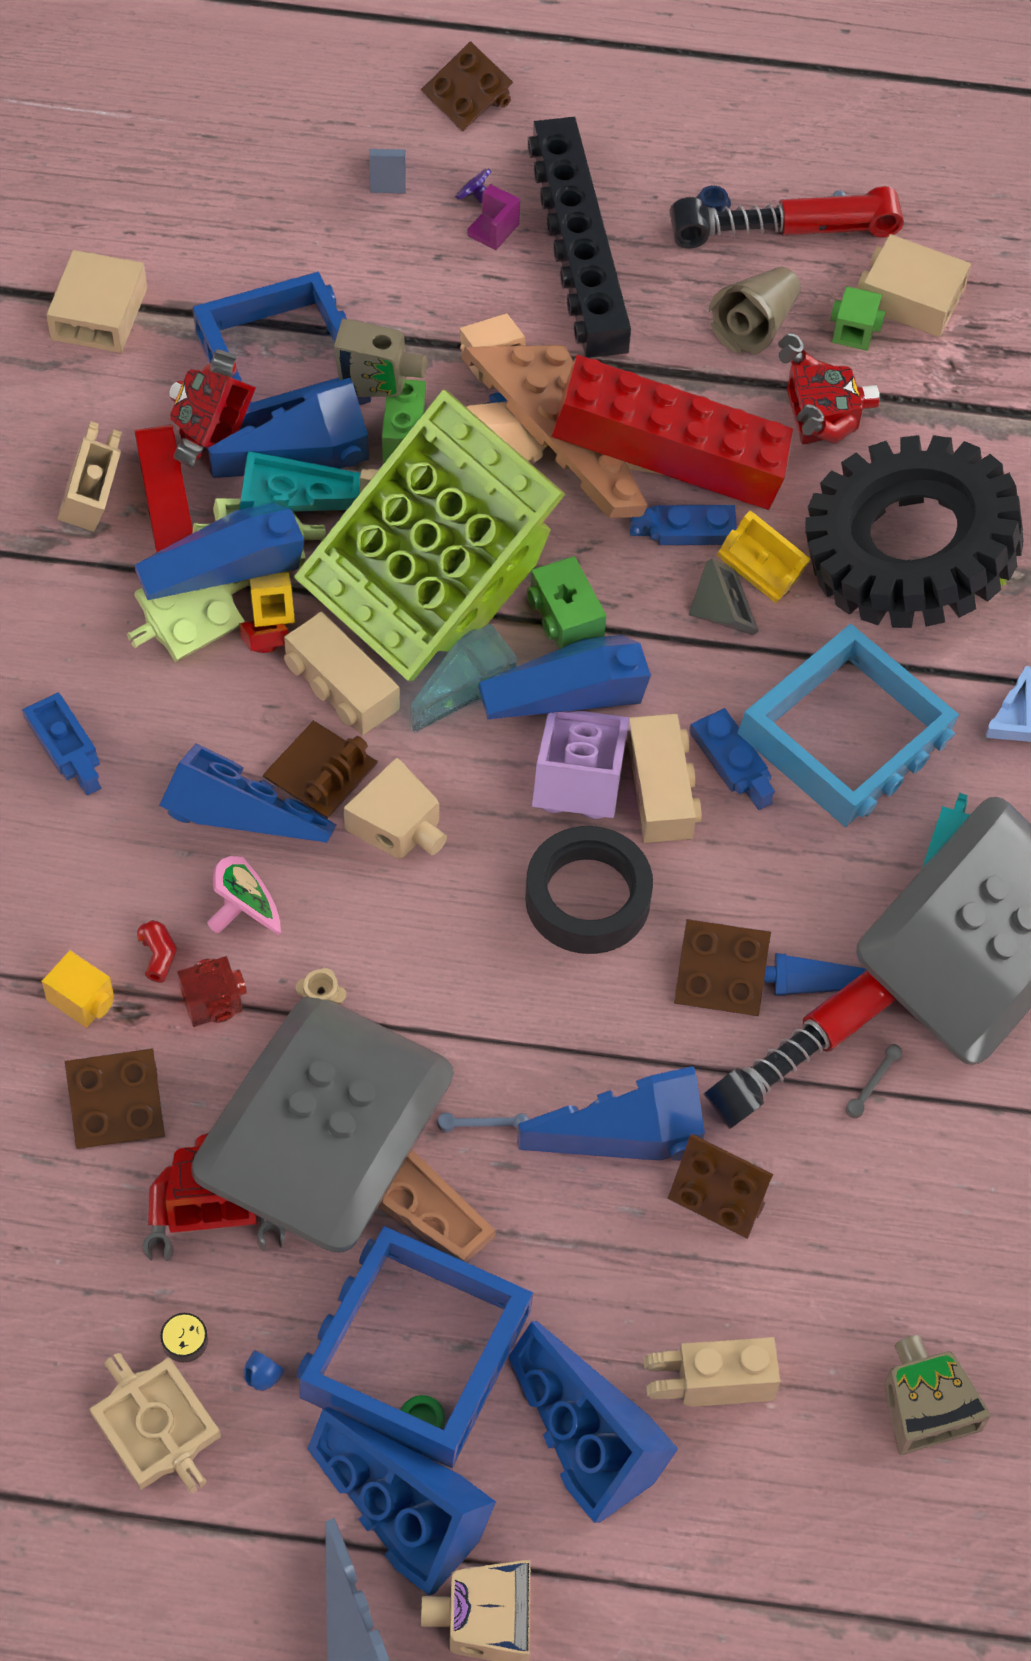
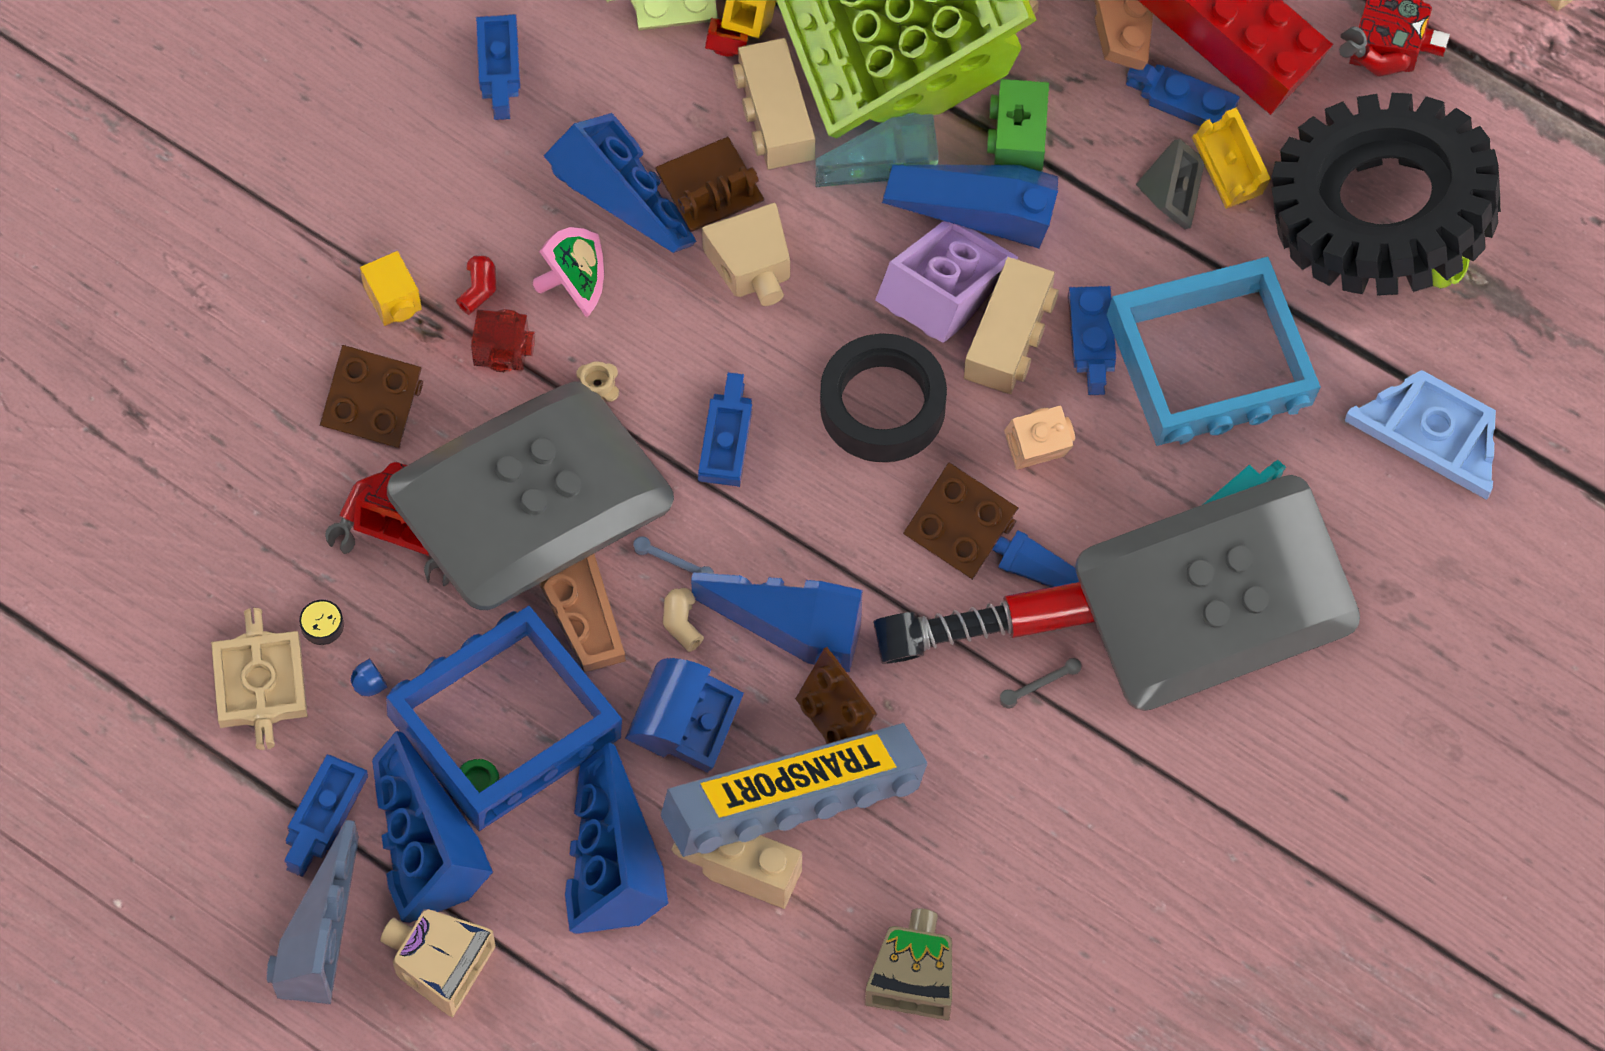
camera: 30 degrees right, 5 degrees up
none -> blue hinge [284,754,368,877]
none -> blue brick [625,658,744,773]
none -> sand blue brick [660,723,928,857]
none -> tan arm [663,588,704,652]
none -> blue hinge [698,372,752,487]
none -> light nougat head [1004,405,1075,470]

